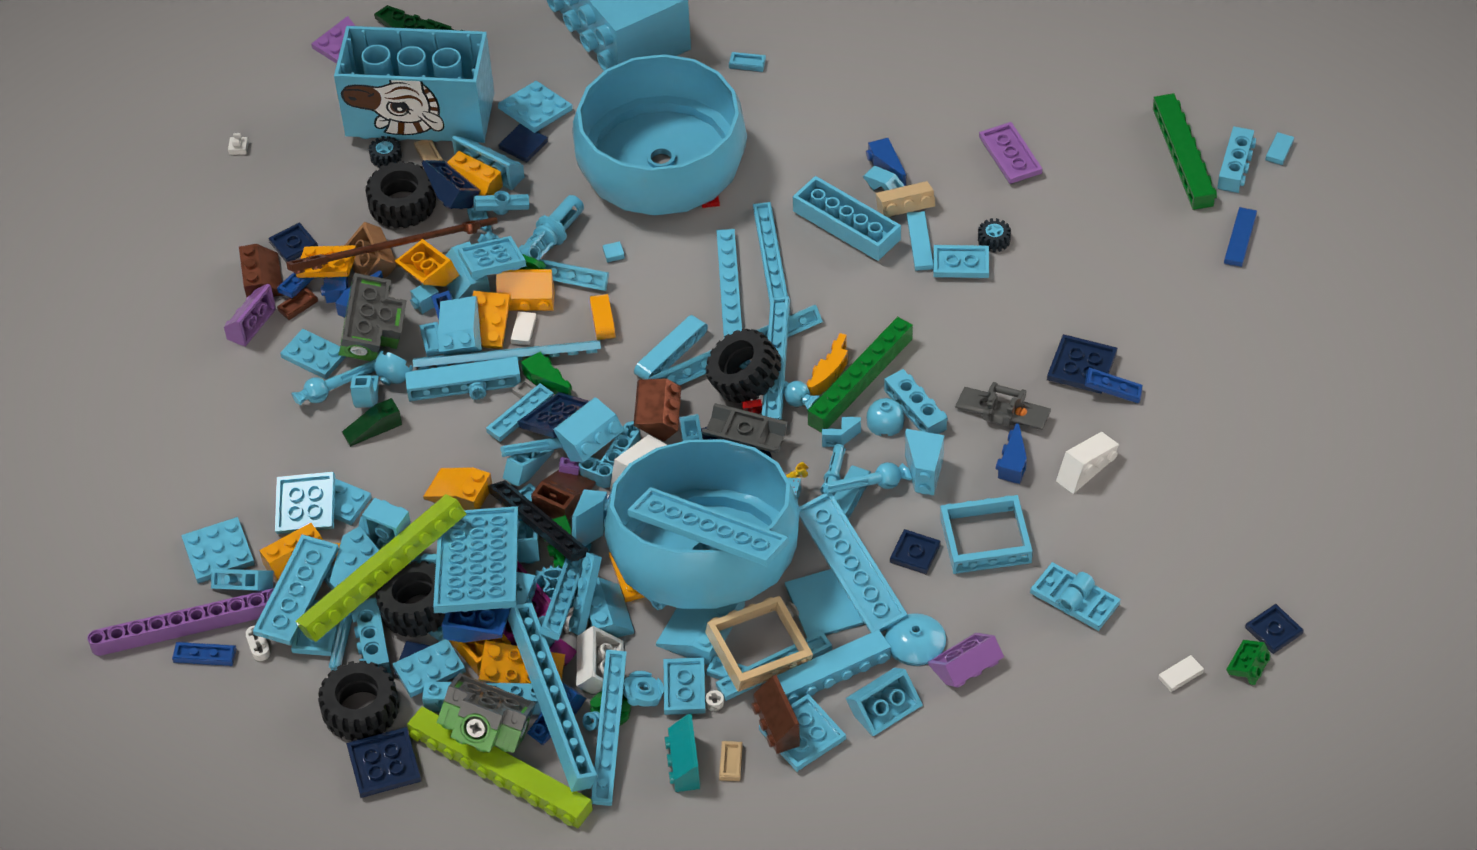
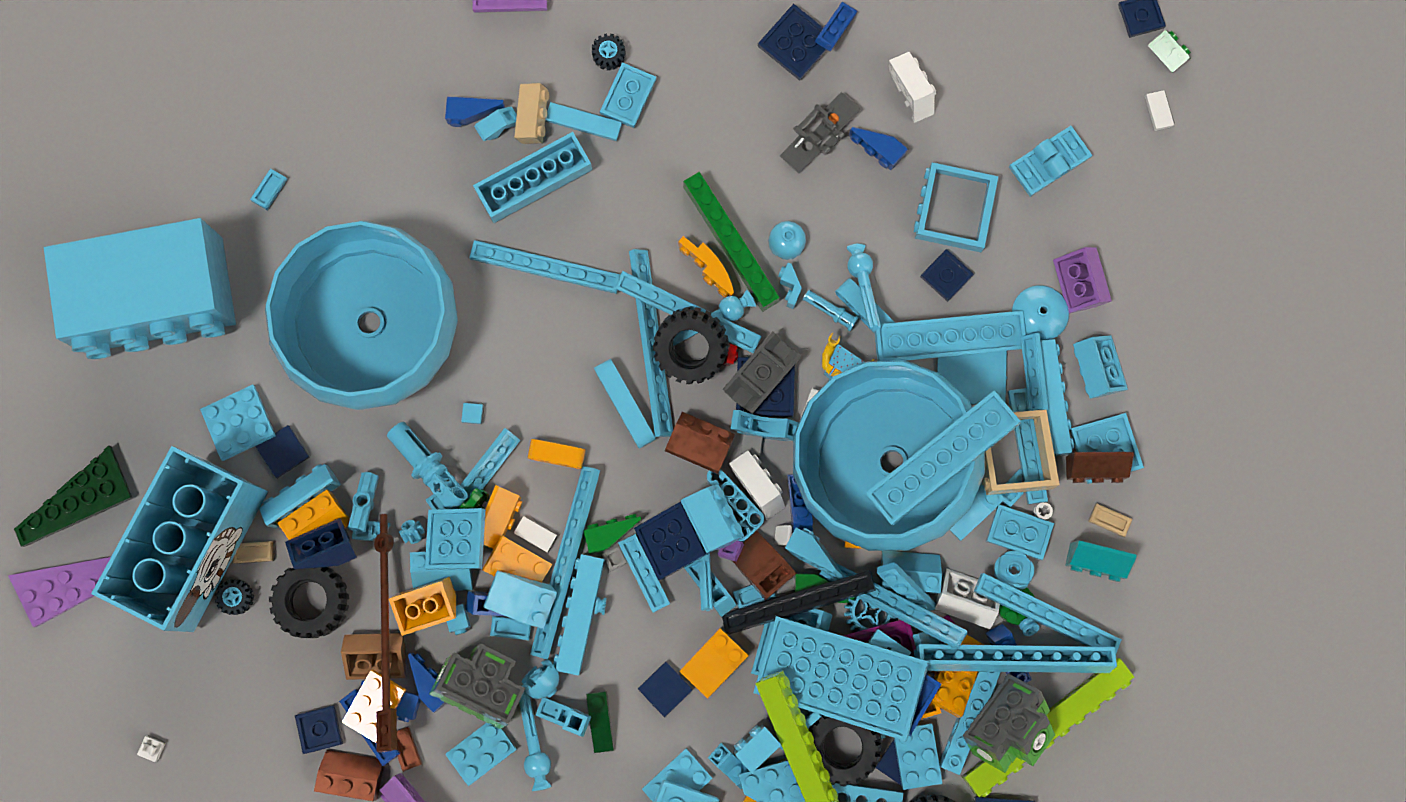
camera: 75 degrees left, 30 degrees up
medium azure plate [716,229,742,336] -> none
medium azure brick [884,369,948,434] -> none
medium azure slope [905,429,944,495] -> none
none -> dark blue tile [638,662,693,718]
none -> medium azure tile [1021,333,1049,411]

